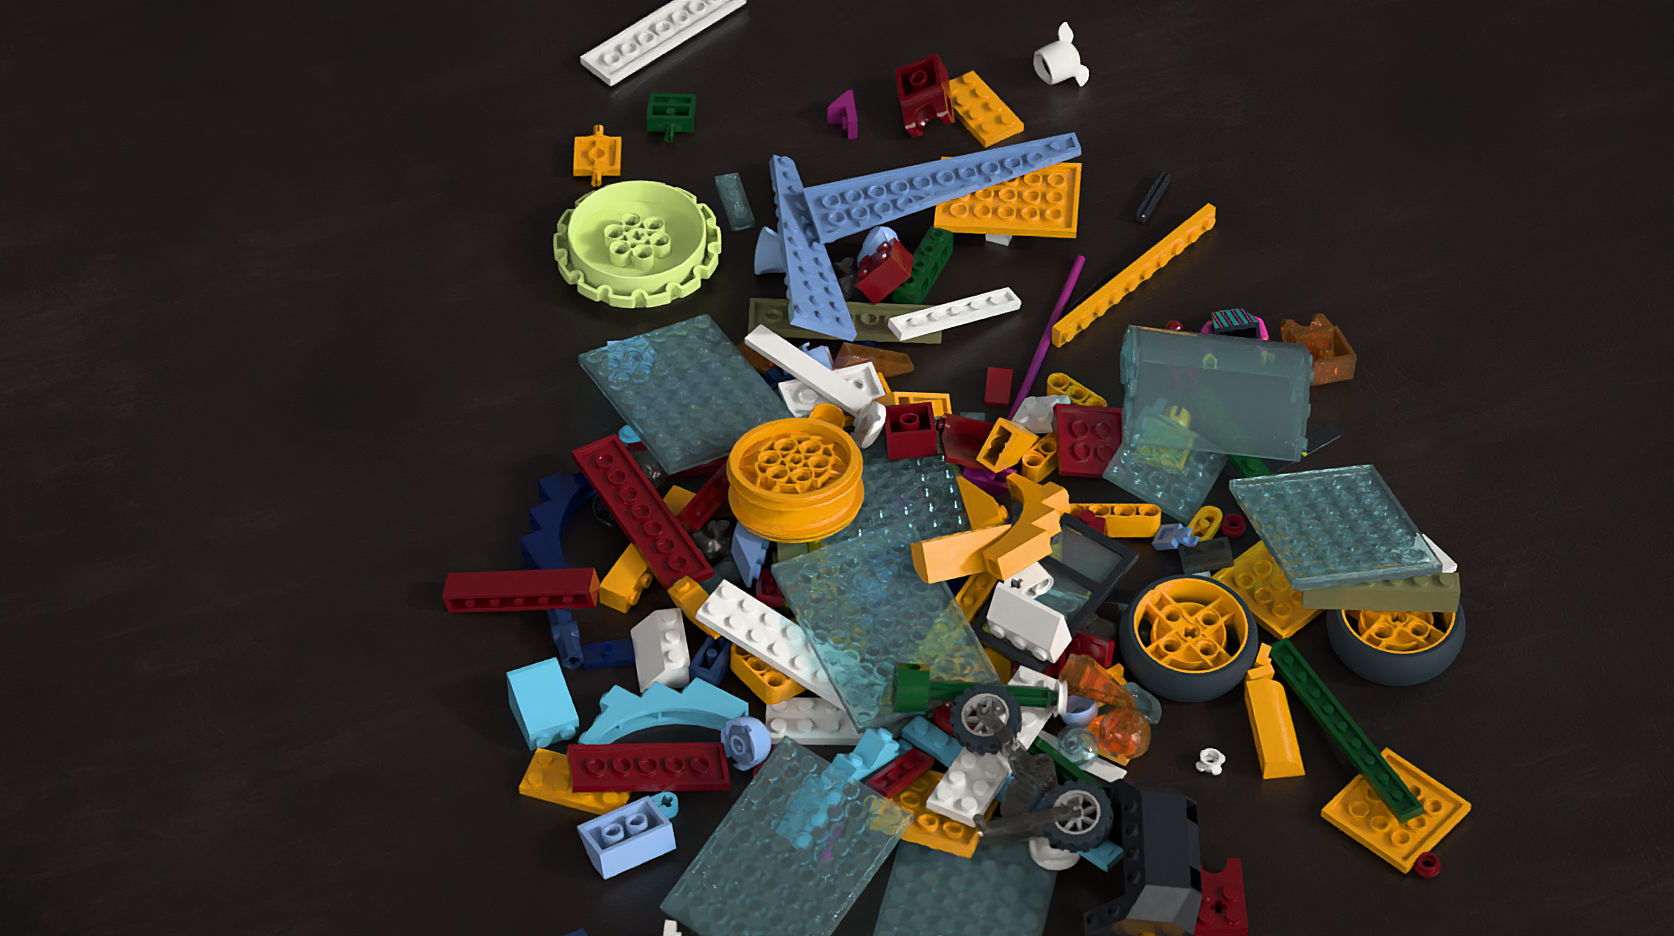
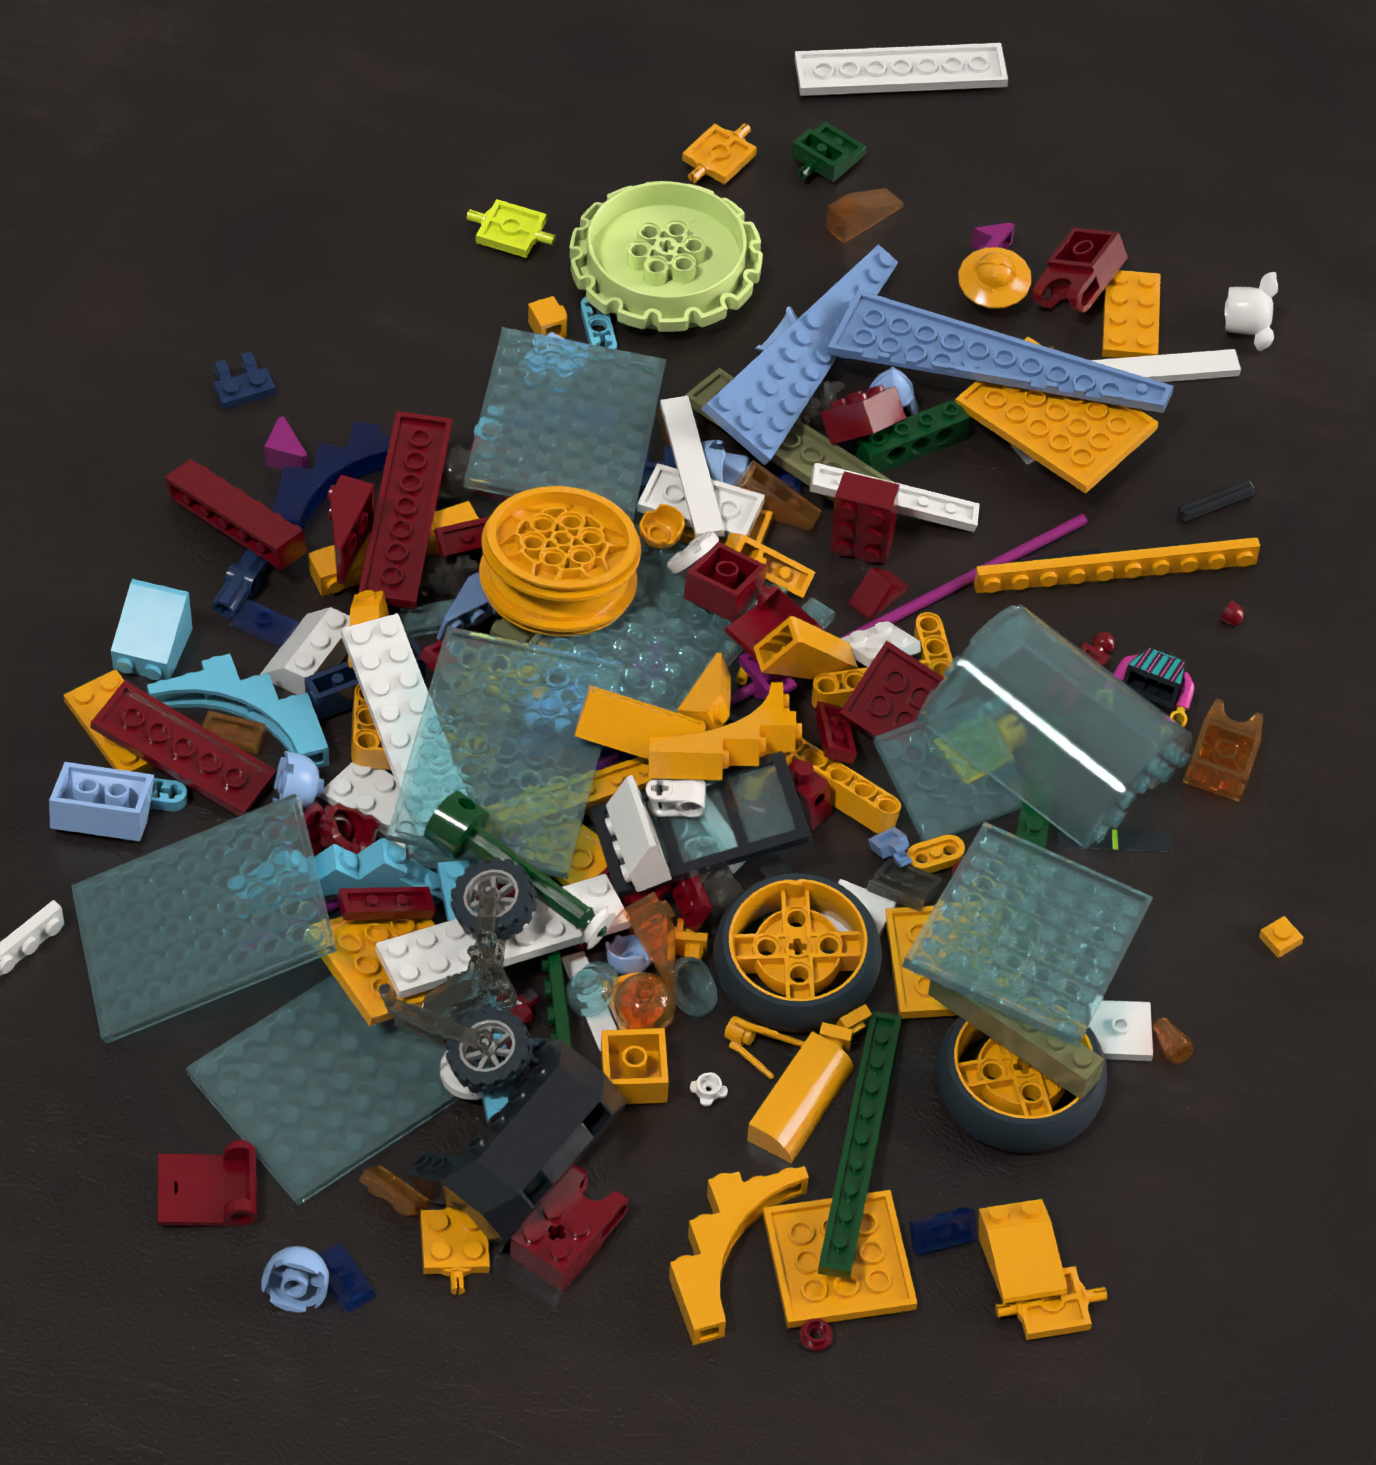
camera: 35 degrees right, 5 degrees up
clear light blue plate [715,172,755,231] -> none
none -> clear orange plate [202,711,266,754]
none -> dark blue plate [213,352,276,410]
none -> magenta slope [264,416,308,475]
none -> dark red hair [319,803,380,854]
none -> dark red slope [327,475,375,585]
none -> neon yellow plate [466,199,556,258]
none -> light orange brick [528,296,567,343]
none -> medium azure beam [581,297,617,363]
none -> light orange brick [601,1028,669,1104]
none -> light orange arch [669,1166,809,1345]
none -> light orange plant [724,1015,805,1079]
none -> dark red plate [814,701,857,764]
none -> clear orange slope [826,188,904,243]
none -> dark red piece [830,471,900,565]
none -> clear blue plate [909,1207,978,1255]
none -> light orange helmet [958,247,1031,309]
none -> light orange slope [978,1199,1068,1304]
none -> light orange plate [995,1266,1107,1340]
none -> white tile [1091,349,1241,382]
none -> clear orange cone [1152,1018,1194,1064]
none -> dark red hinge [1220,600,1245,626]
none -> light orange plate [1259,916,1304,958]

